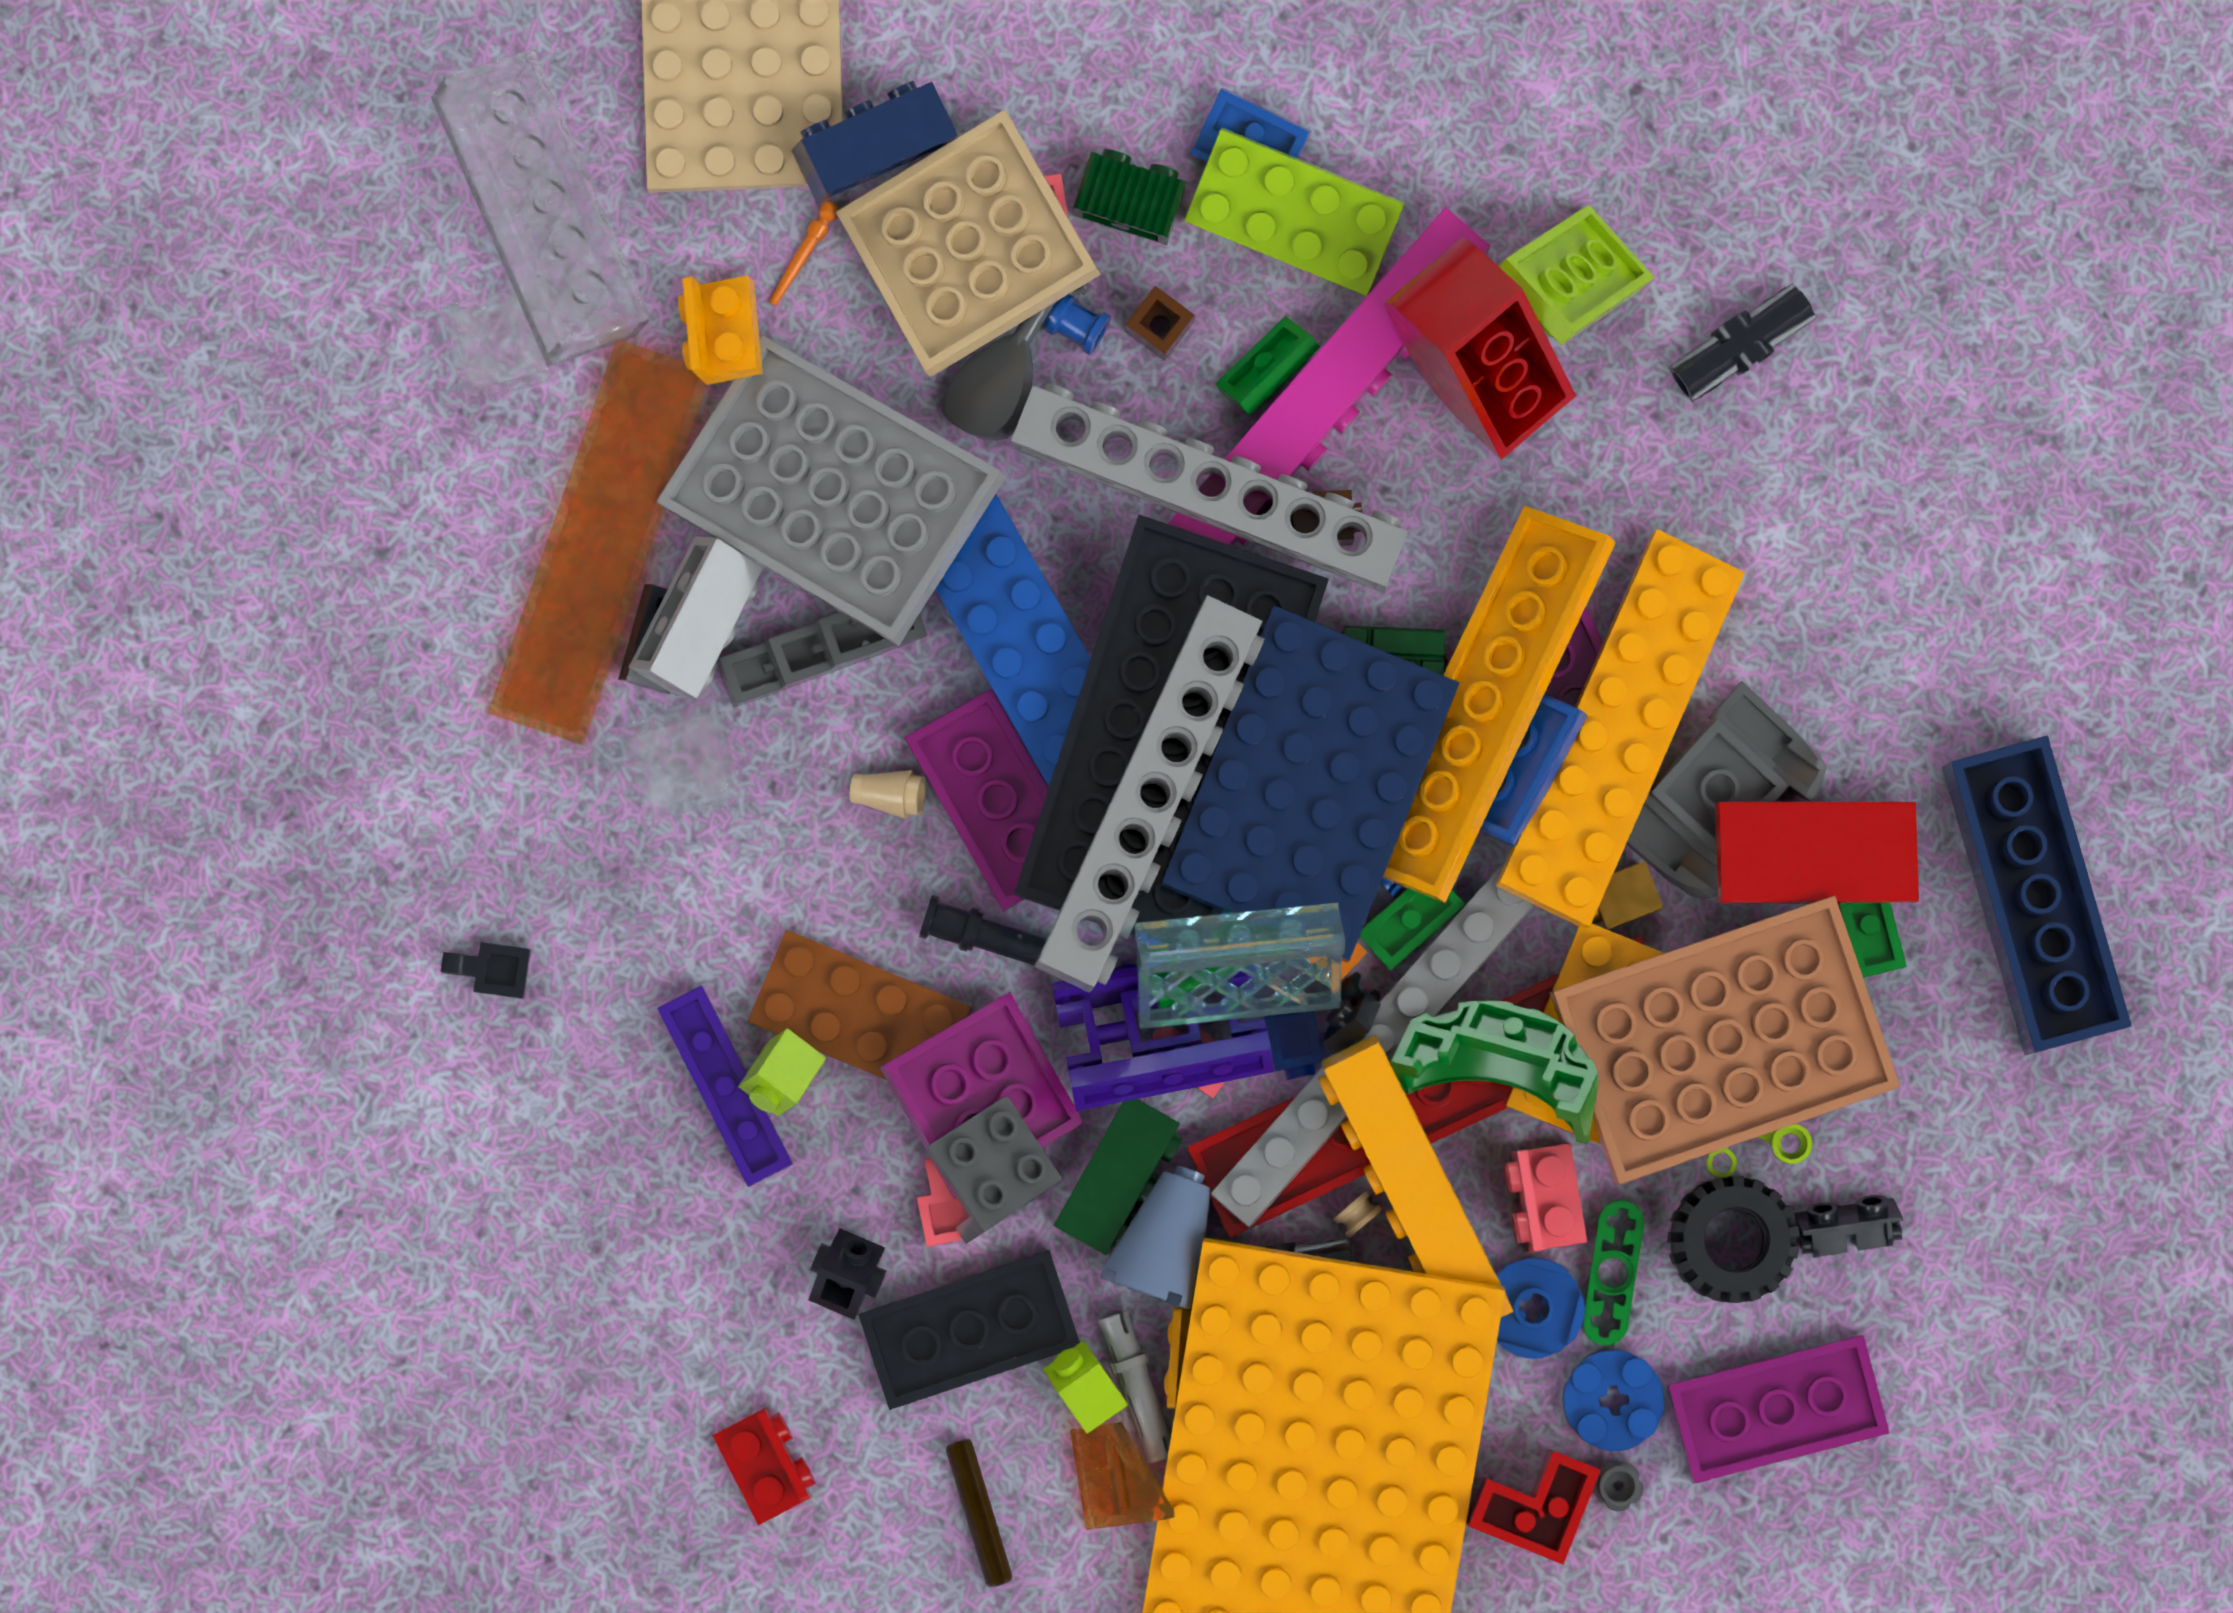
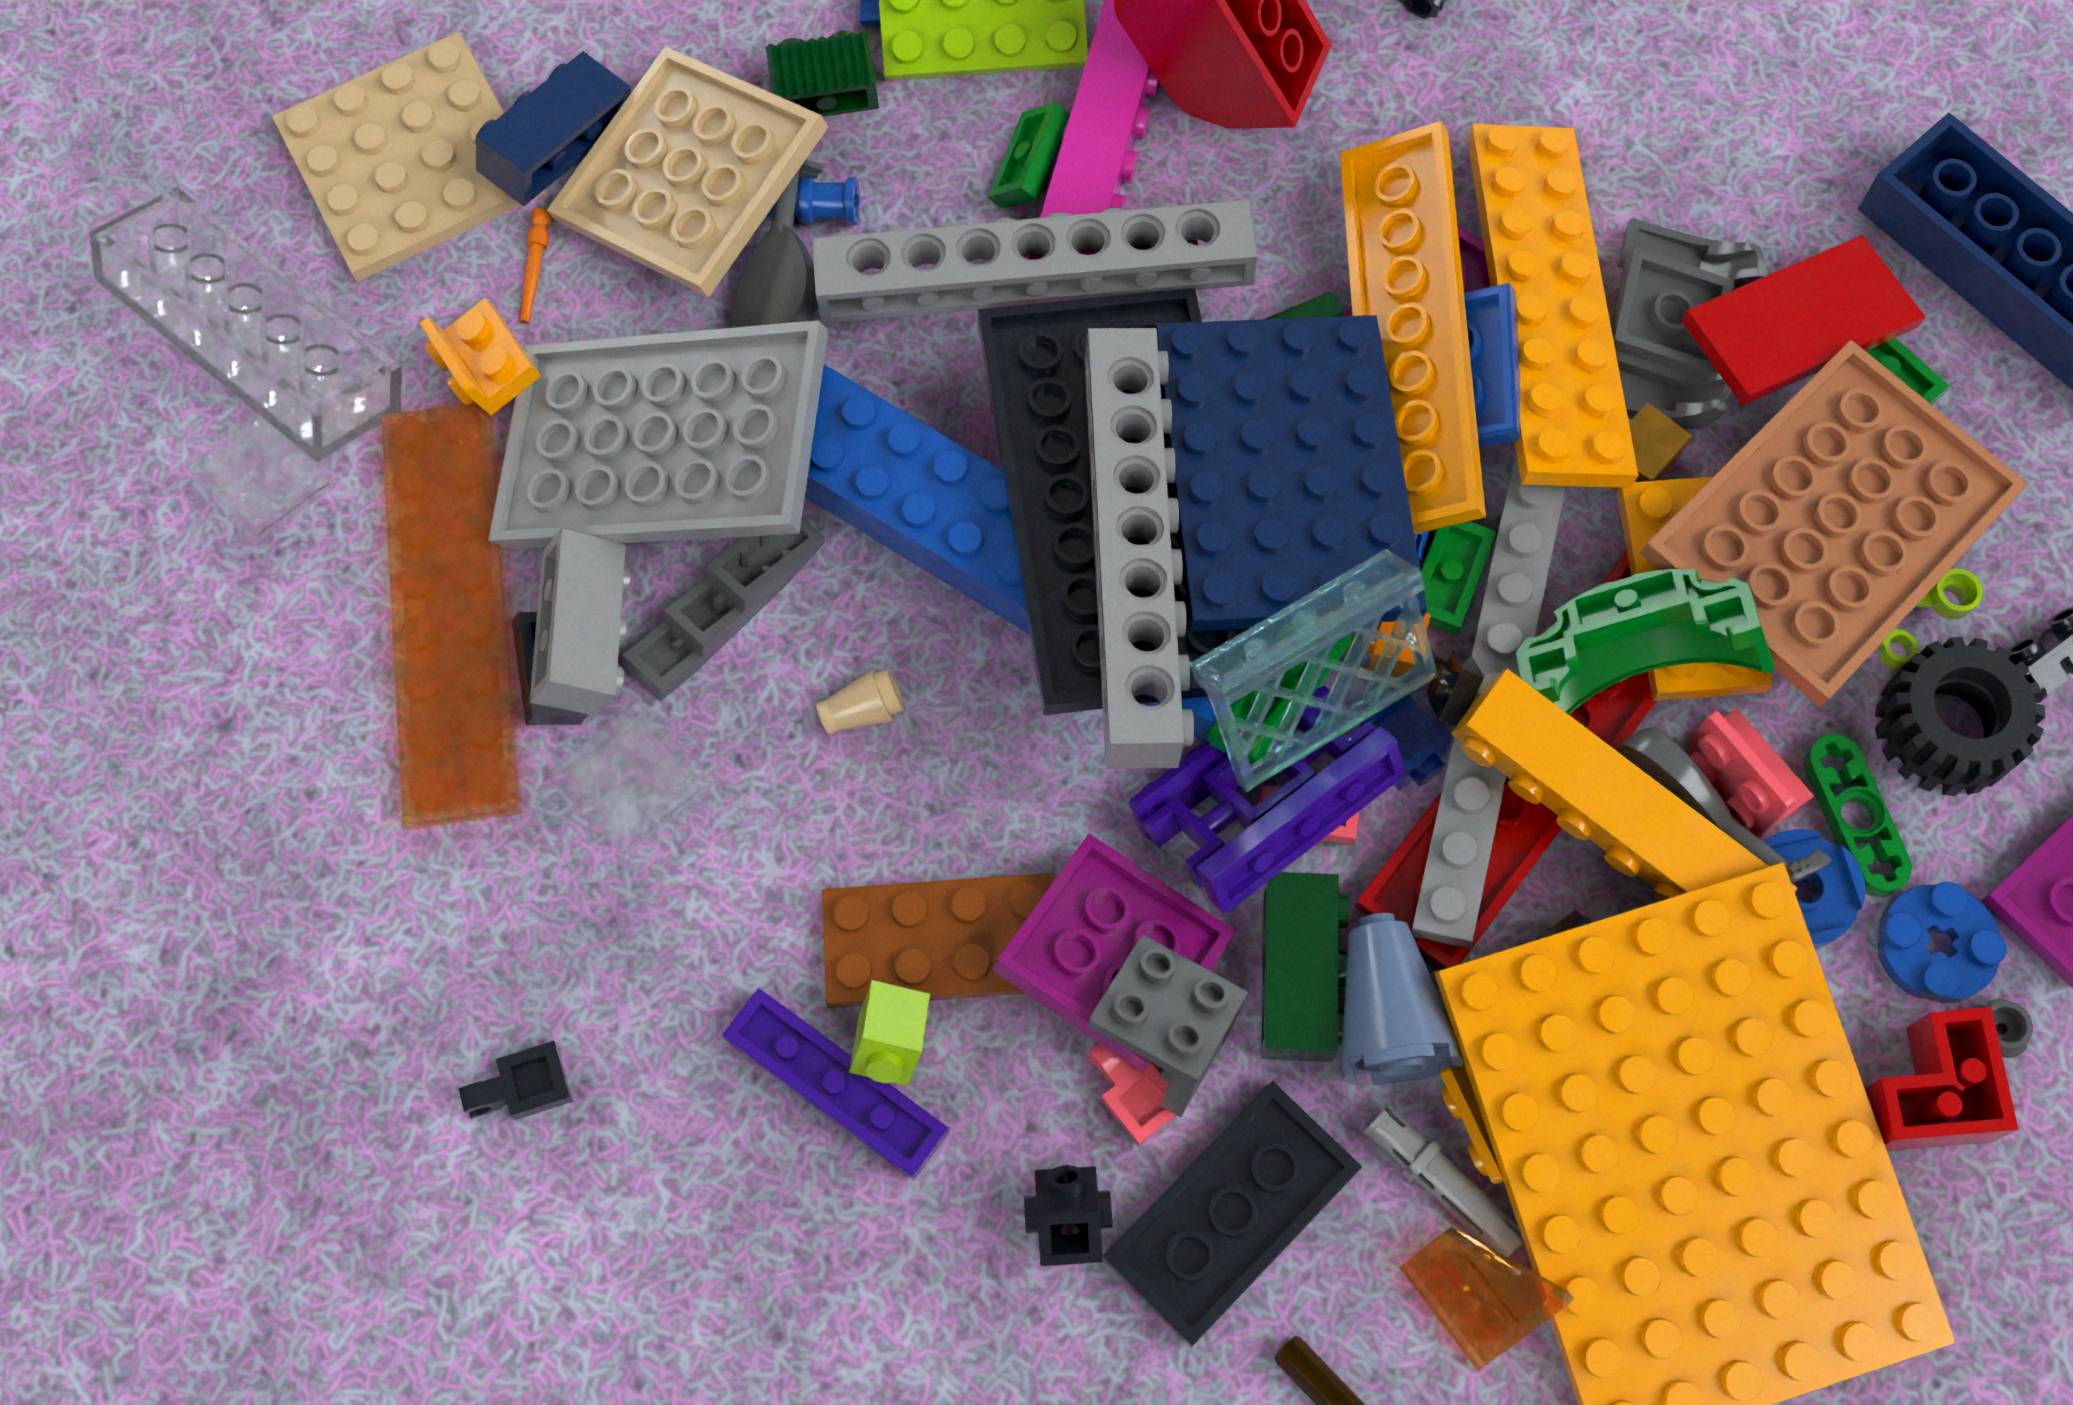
camera: 25 degrees left, 15 degrees down
magenta plate [904,689,1048,912] -> none
black pin [919,895,1047,966] -> none
lime brick [1043,1340,1128,1434] -> none
reddish brown plate [1125,286,1195,361] -> none
tan bush [1332,1190,1382,1238] -> none
none -> dark grey piece [1616,727,1832,885]

